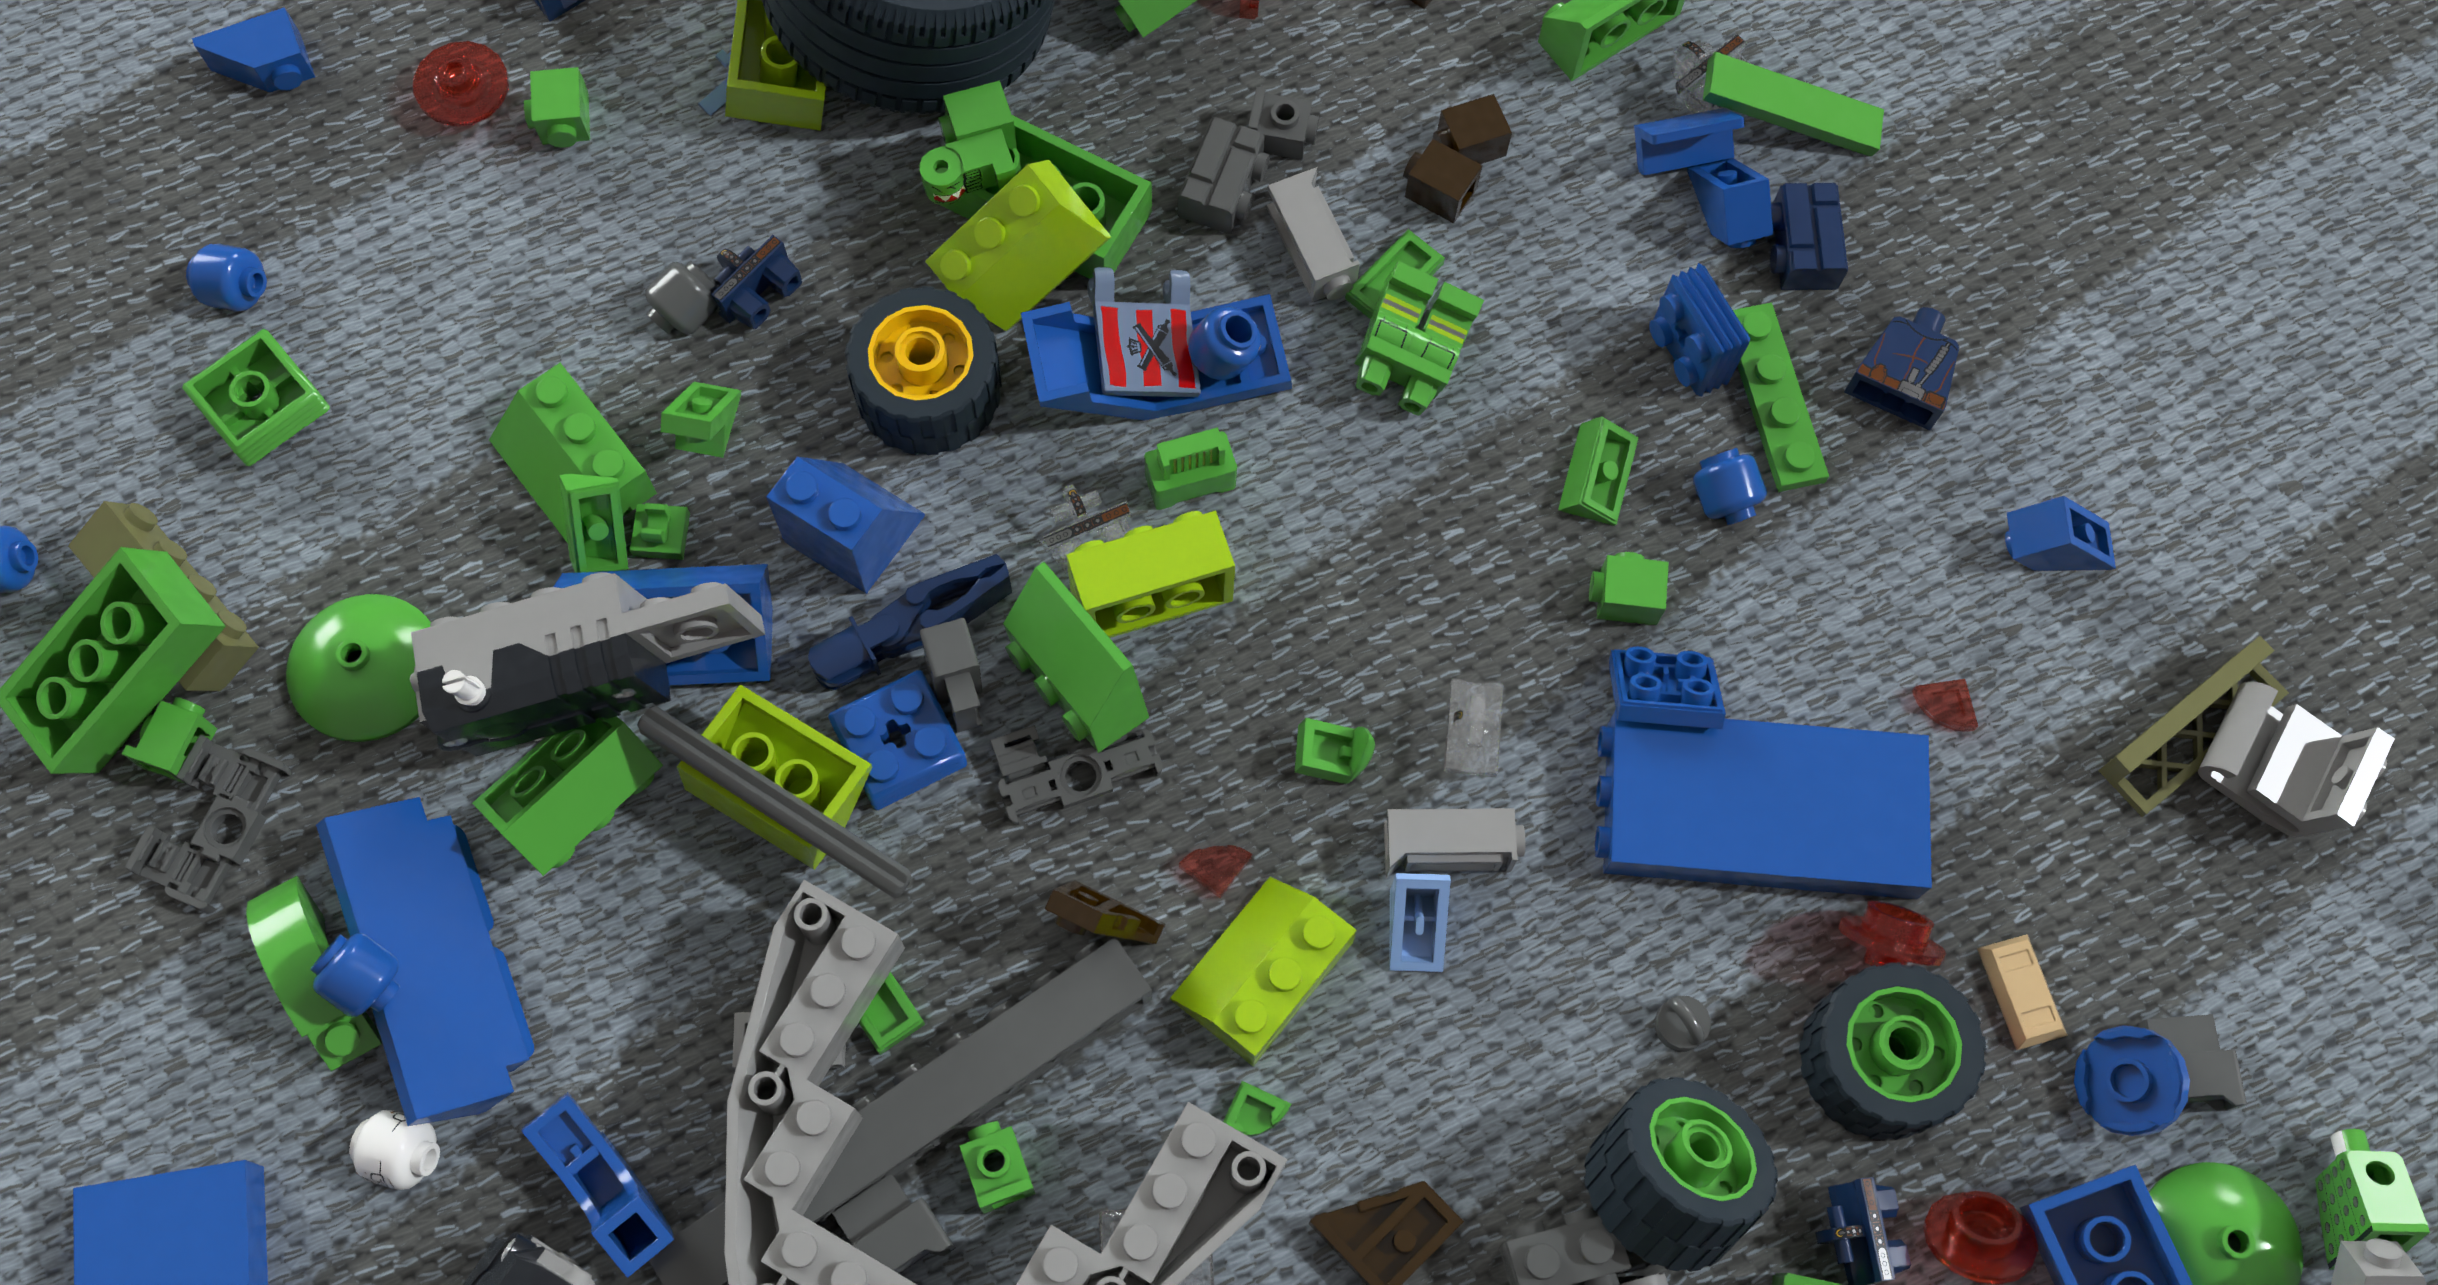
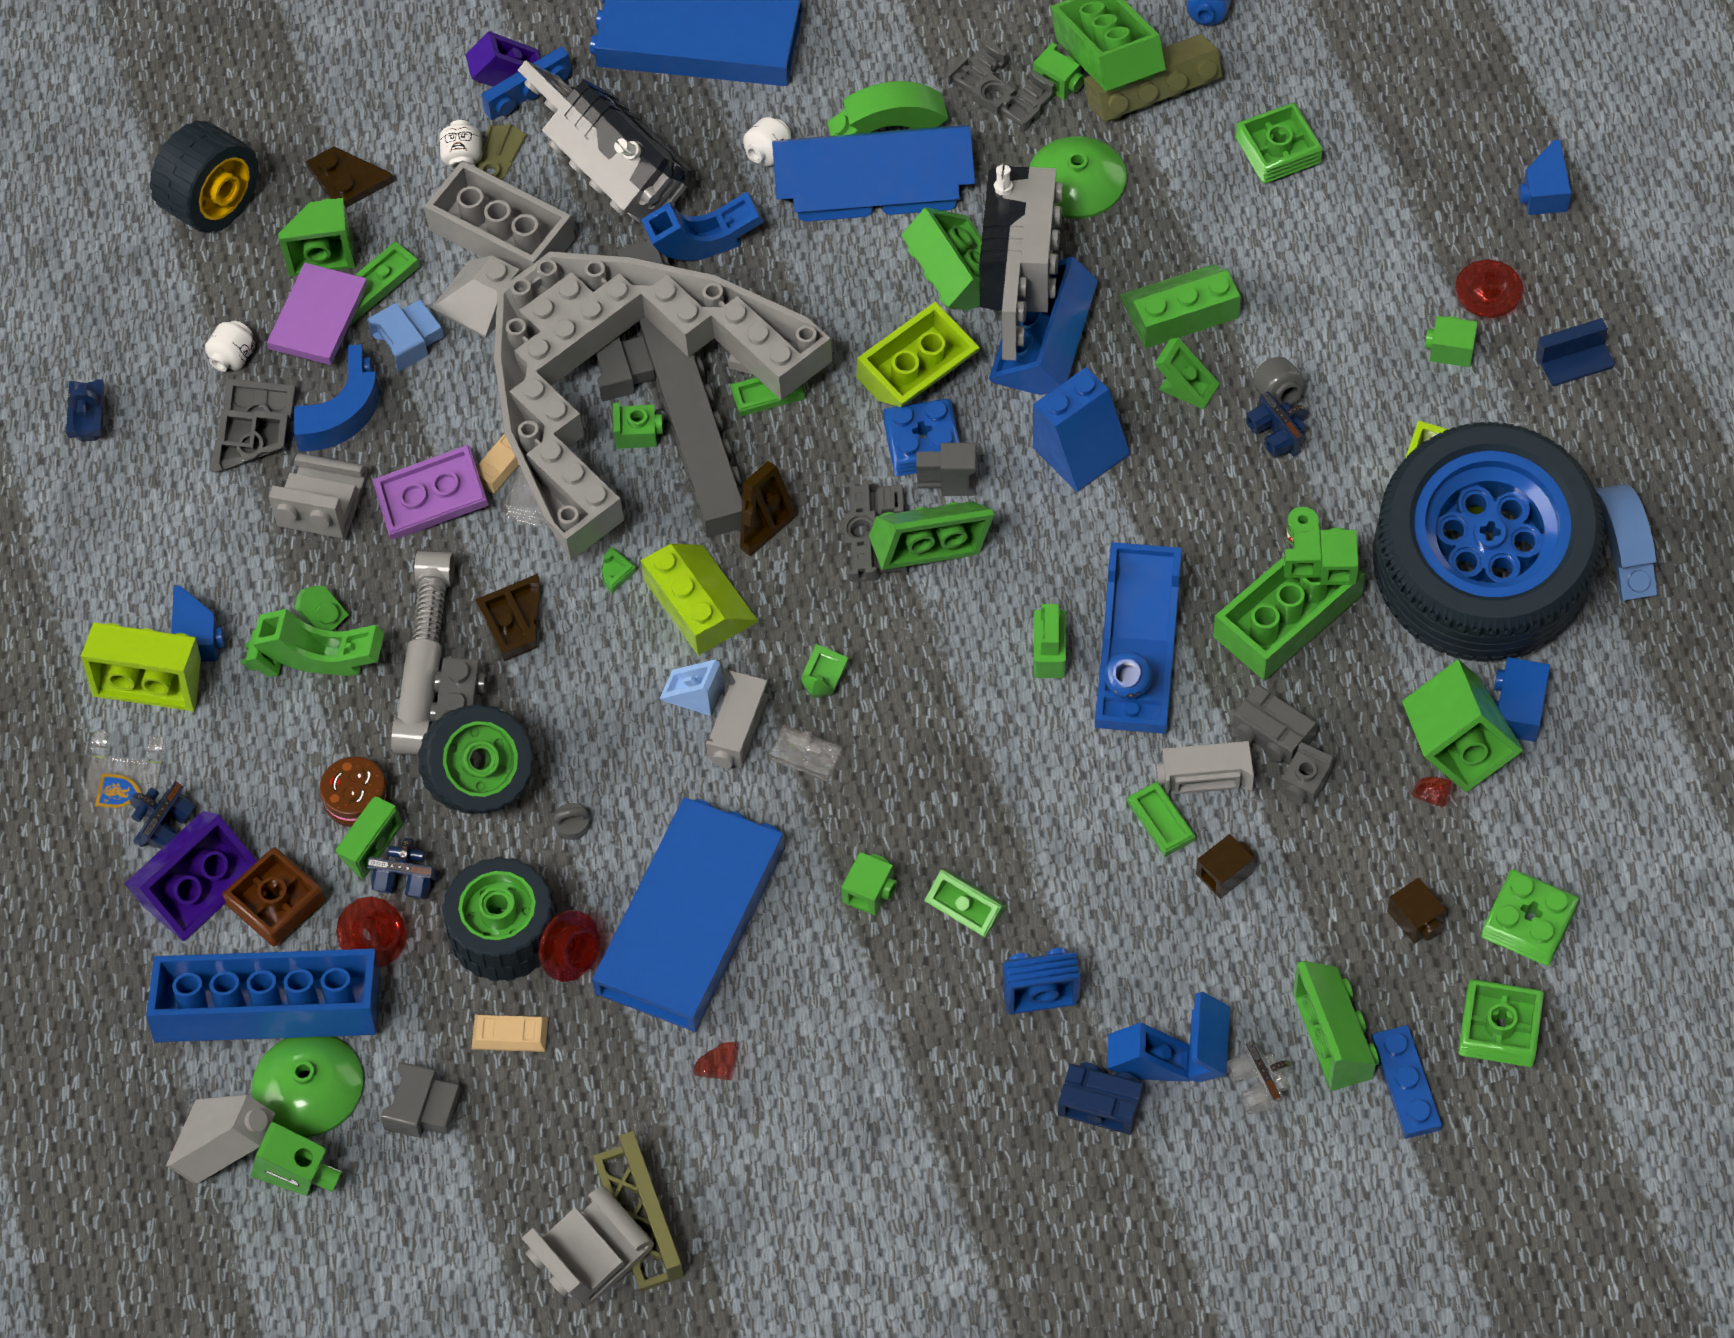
camera: 115 degrees right, 10 degrees down
blue head [186,244,267,312] -> none
blue head [310,933,400,1017] -> none
bright green slope [559,474,629,573] -> none
bright green tile [630,503,690,560] -> none
dark grey axle [637,706,912,898] -> none
dark blue arm [808,554,1012,691] -> none
black wheel [845,286,1002,455] -> none
lime slope [925,160,1111,331] -> none
clear hips [1038,484,1132,574] -> none
lime brick [1066,510,1235,638] -> none
flag [1087,267,1201,397] -> none
clear red tile [1179,845,1253,899] -> none
bright green hips [1354,261,1484,416] -> none
dark brown brick [1433,94,1512,164] -> none
blue tile [1609,646,1726,729] -> none
blue head [1693,448,1767,526] -> none
bright green tile [1703,52,1884,156] -> none
bright green plate [1733,302,1829,492] -> none
dark blue torso [1844,307,1959,431] -> none
blue slope [2005,496,2116,571] -> none
blue tile [2074,1025,2190,1137] -> none

